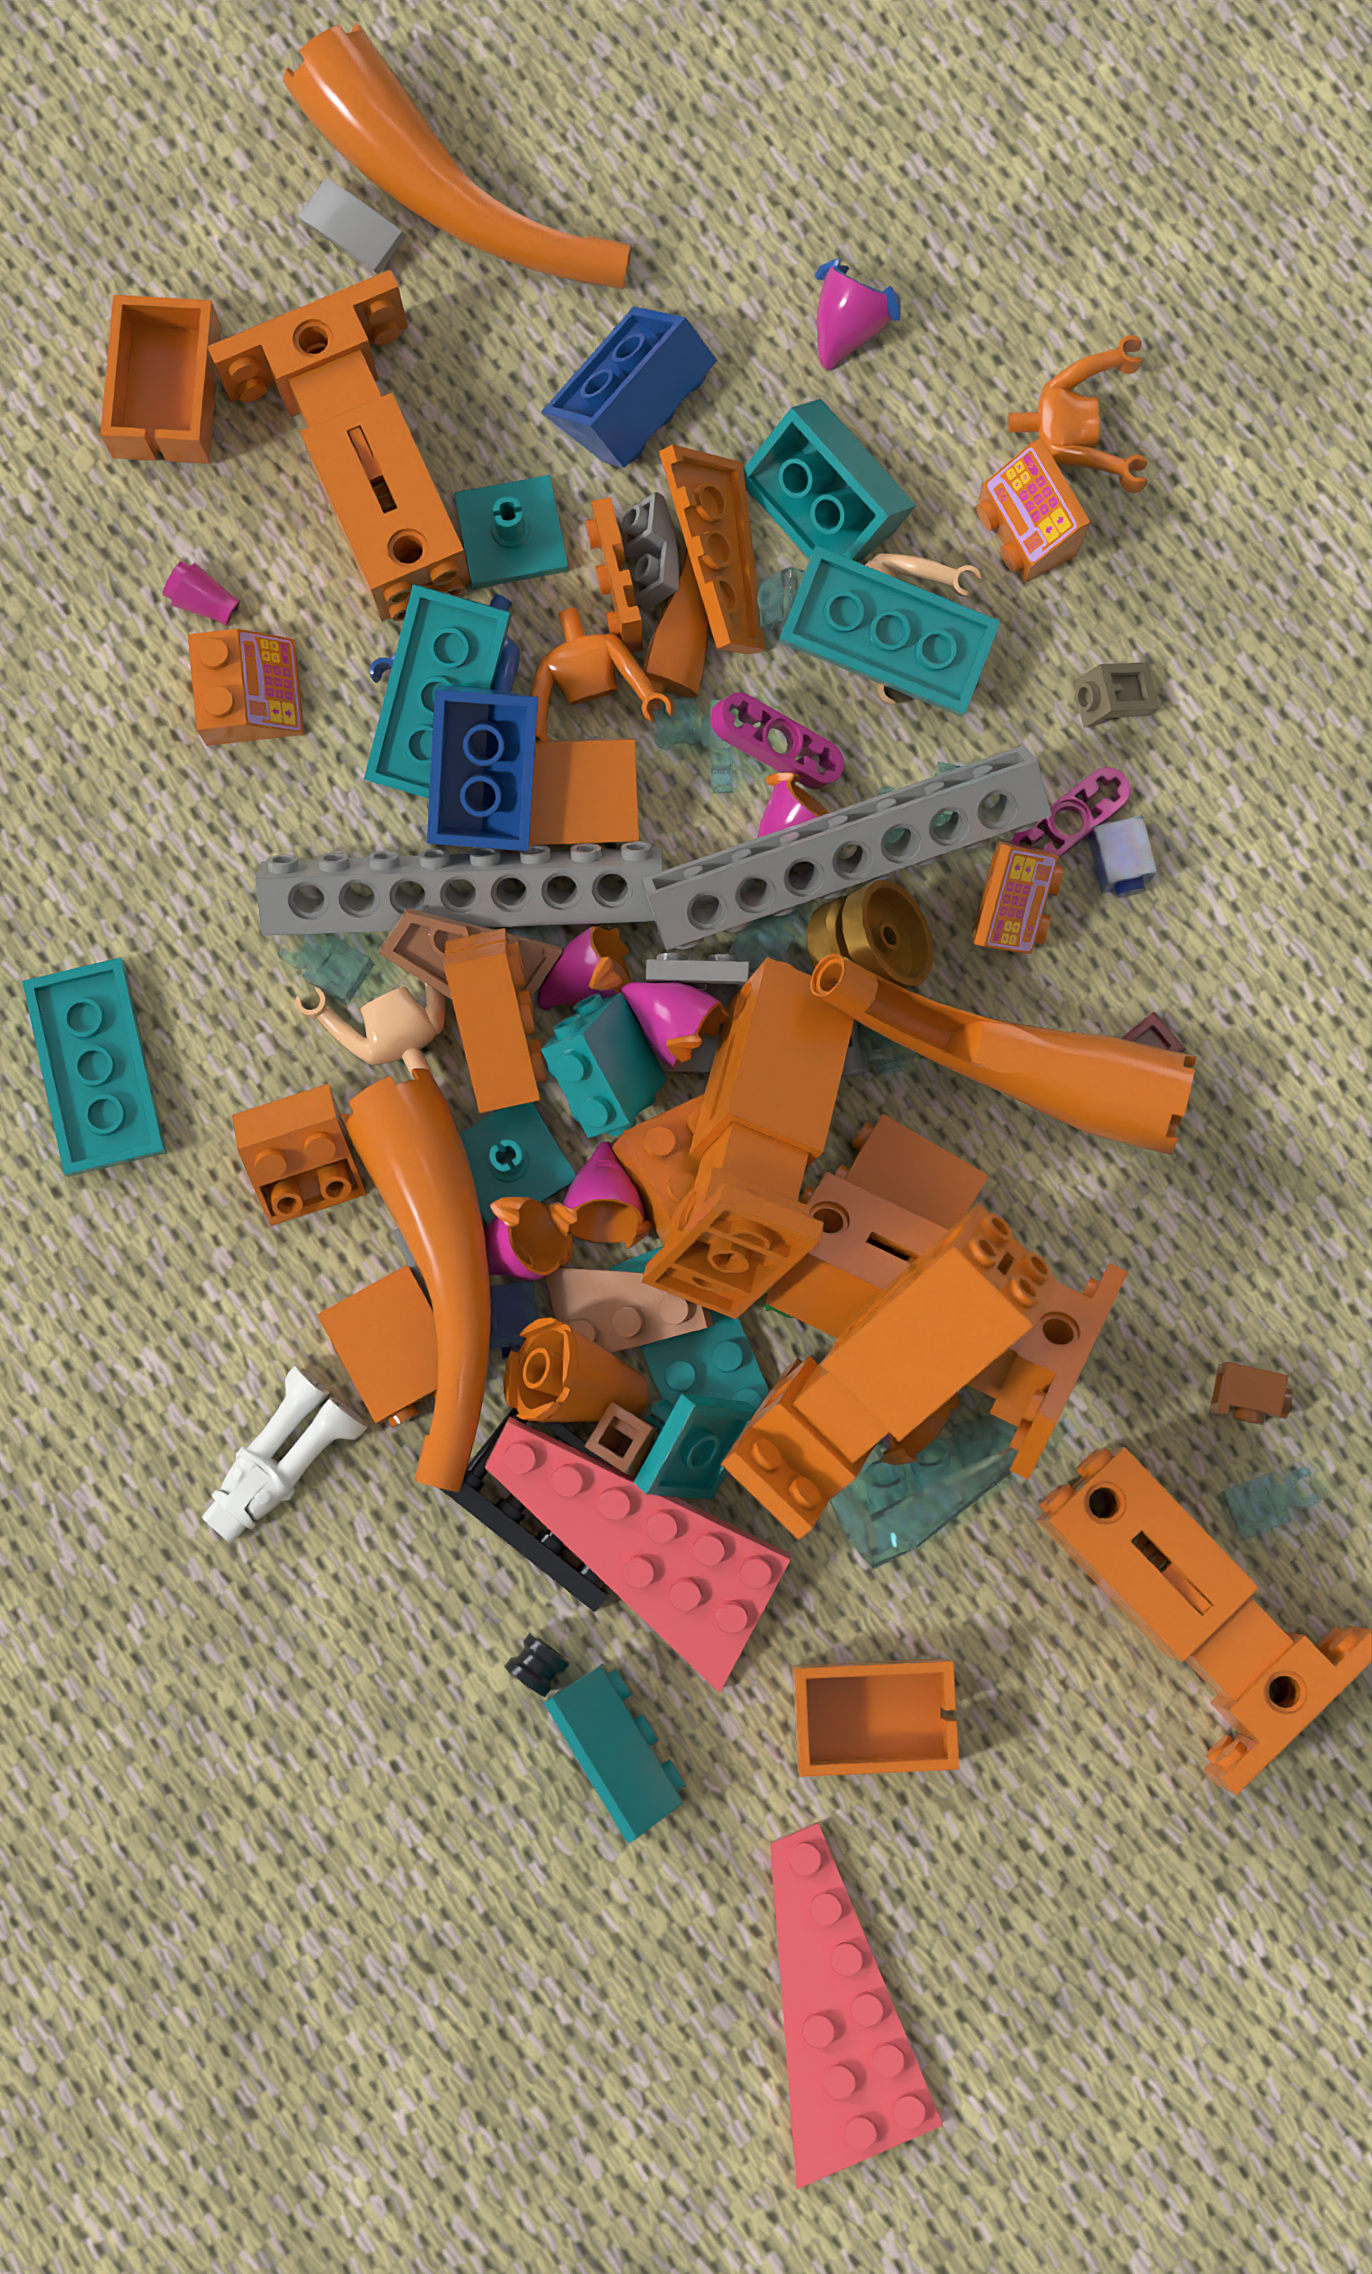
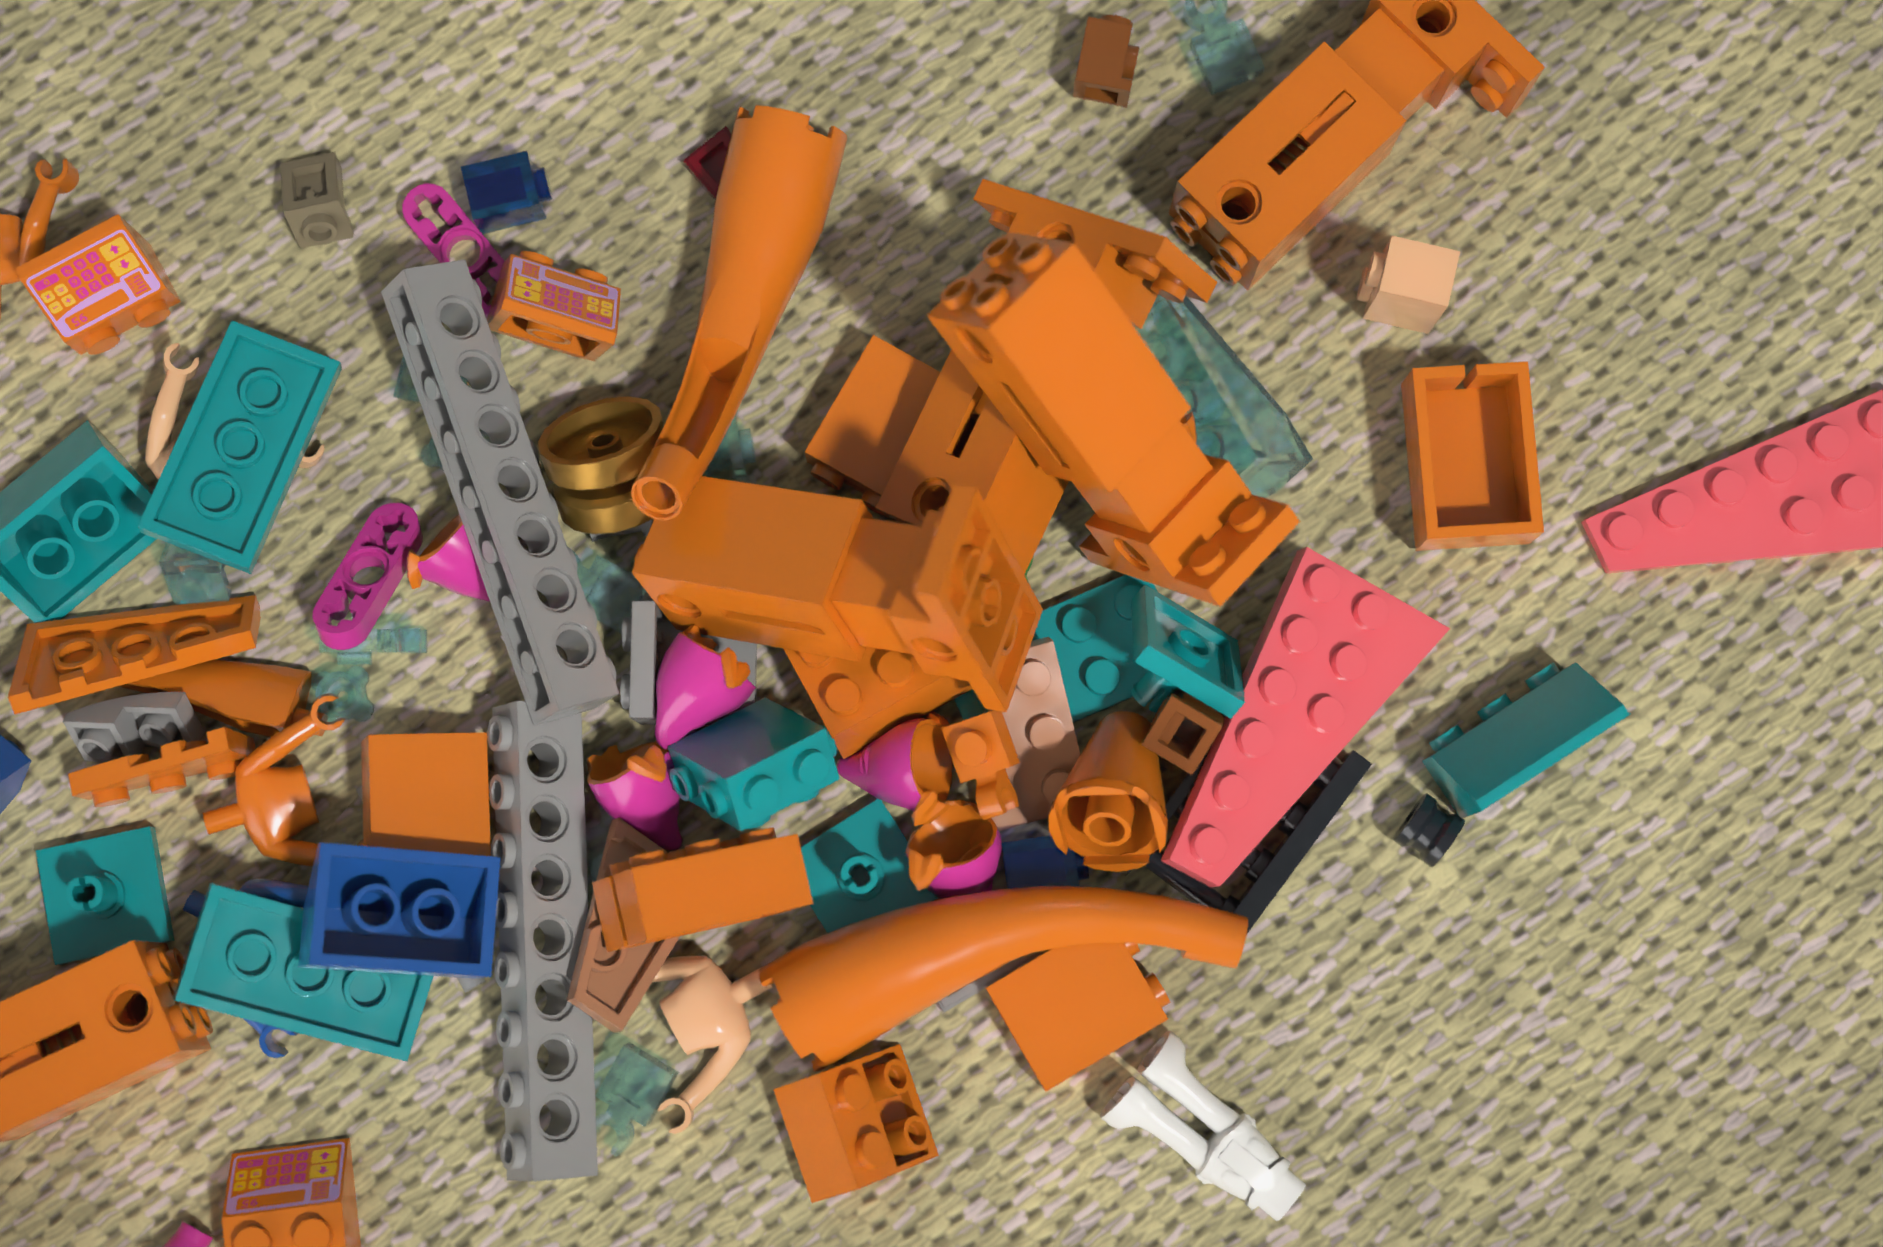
camera: 90 degrees left, 0 degrees up
none -> orange plate [941,710,1020,820]
none -> light nougat brick [1357,235,1460,334]

